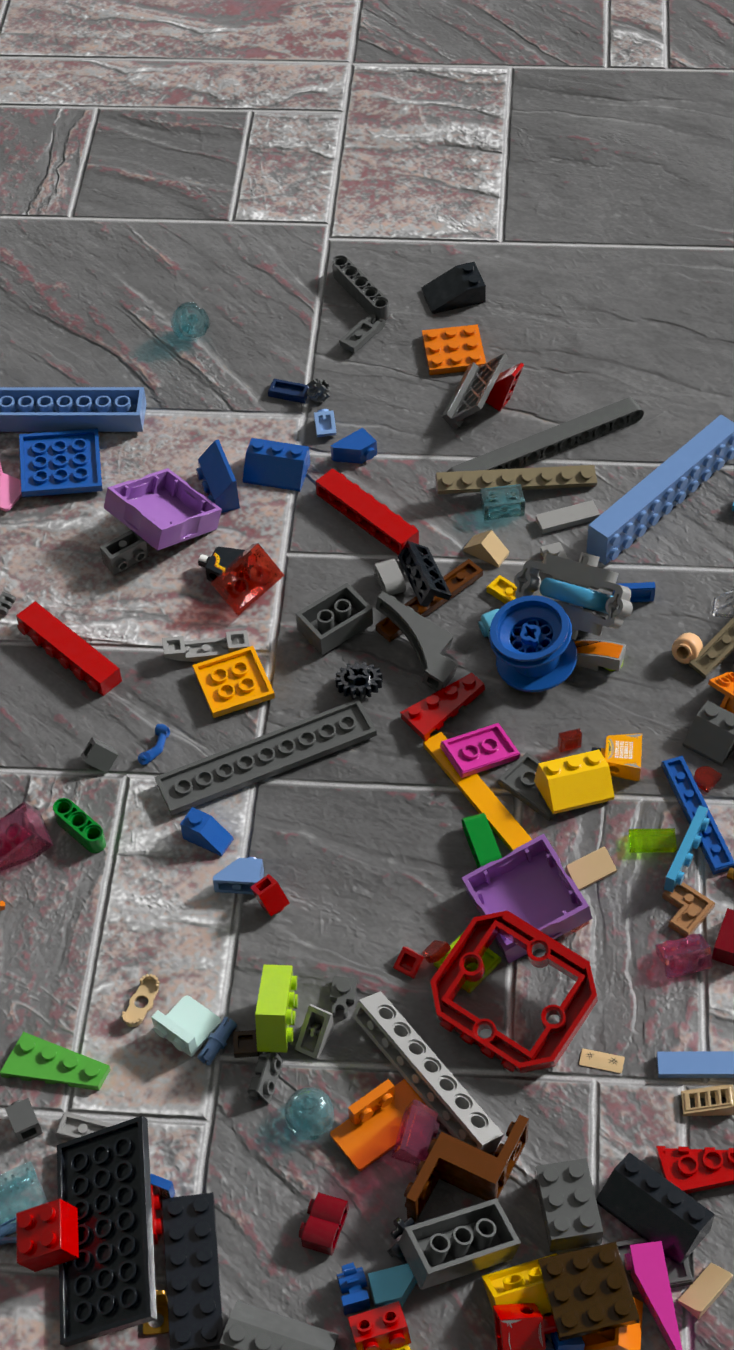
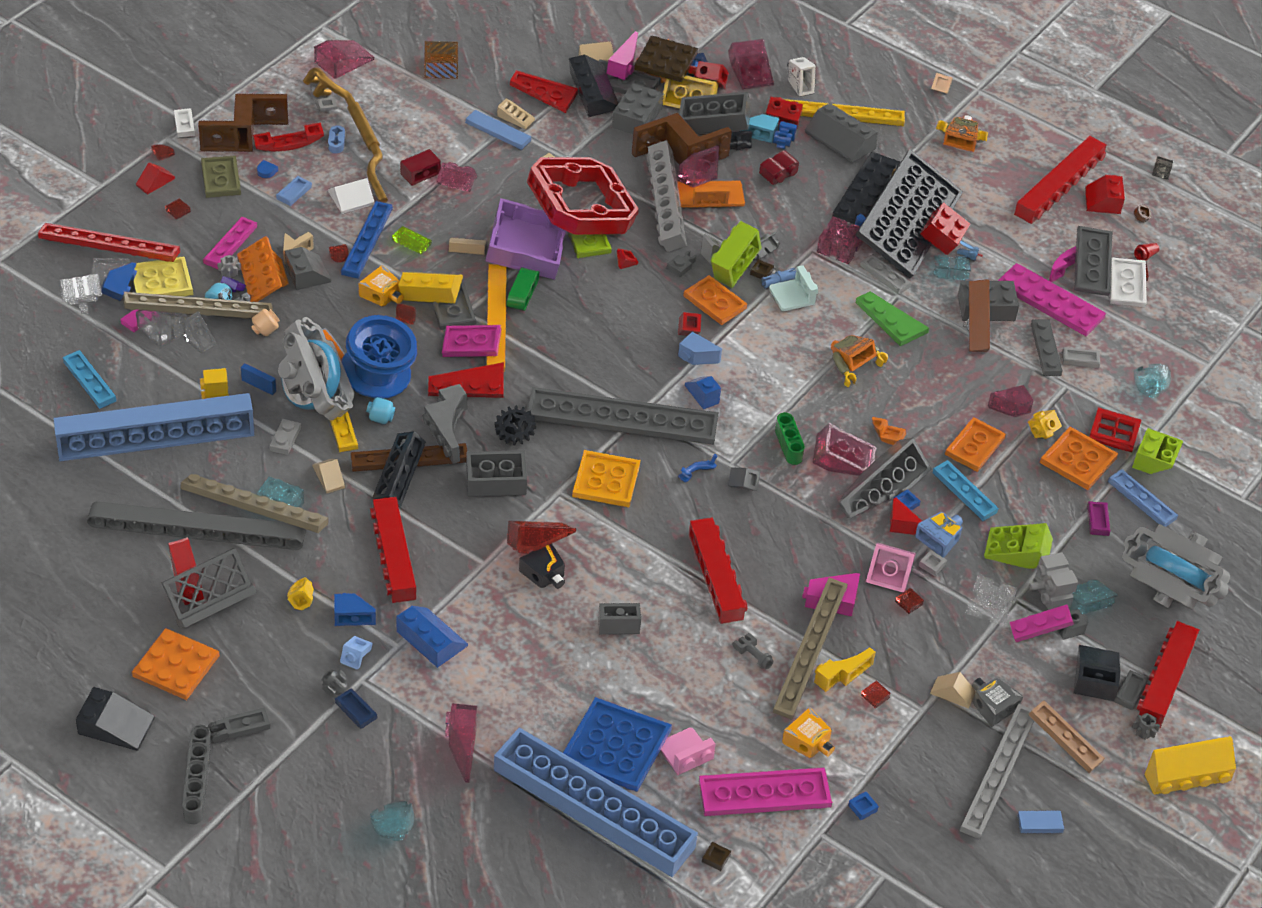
camera: 155 degrees left, 5 degrees down
dark grey brick [5,1098,43,1144] -> none
medium lavender tile [104,468,222,550] -> none
tan piece [122,974,160,1027] -> none
light grey slope [162,630,250,662] -> none
blue slope [196,439,240,513] -> none
clear light blue cylinder [285,1087,335,1140] -> none
light grey beam [374,558,407,595] -> none
clear red tile [423,940,451,963] -> none
light grey tile [535,500,600,534] -> none
medium nougat tile [662,882,715,939] -> none
dark azure plate [664,805,710,893] -> none
none -> yellow brick [200,368,229,399]
none -> yellow rock [288,577,314,610]
none -> clear pink slope [445,703,477,783]
none -> orange plate [683,275,747,325]
none -> clear pink brick [817,216,863,265]
none -> torso [831,335,888,387]

